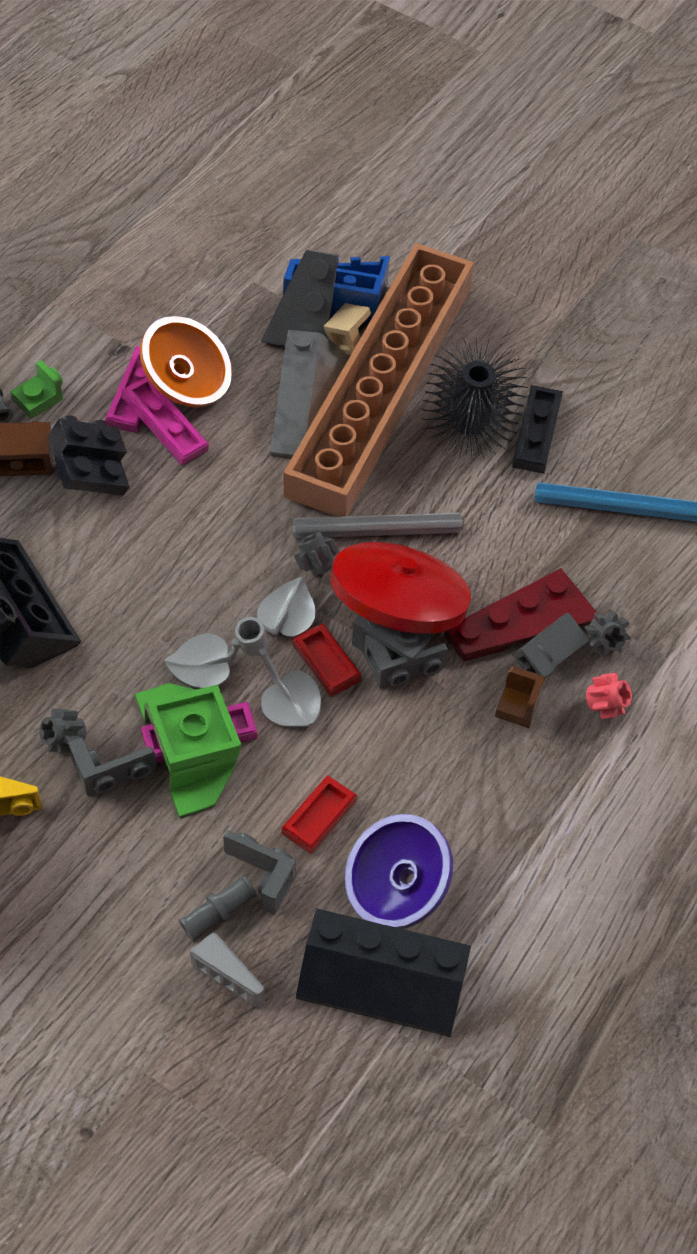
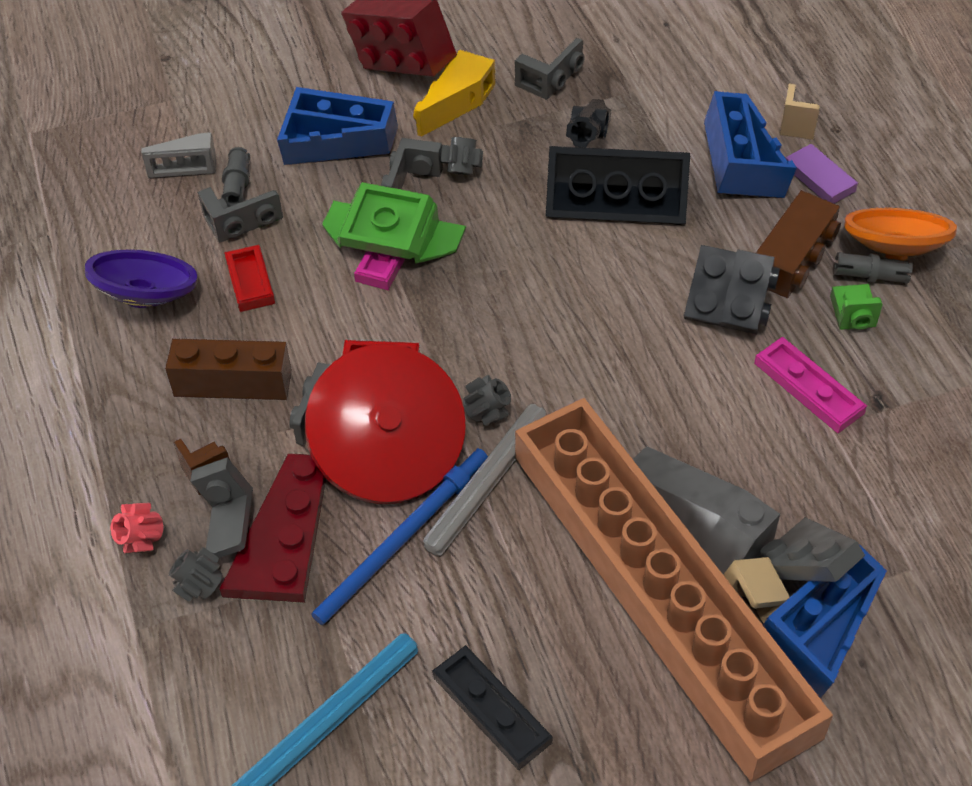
camera: 130 degrees right, 5 degrees down
dark pink tile [121,377,209,466] -> none
orange dish [140,317,232,407] -> none
light grey plant [164,577,321,728] -> none
black slope [296,908,471,1037] -> none
black piece [421,337,528,459] -> none
none -> reddish brown brick [165,338,292,400]
none -> blue wedge [277,87,398,165]
none -> blue bar [311,448,488,625]

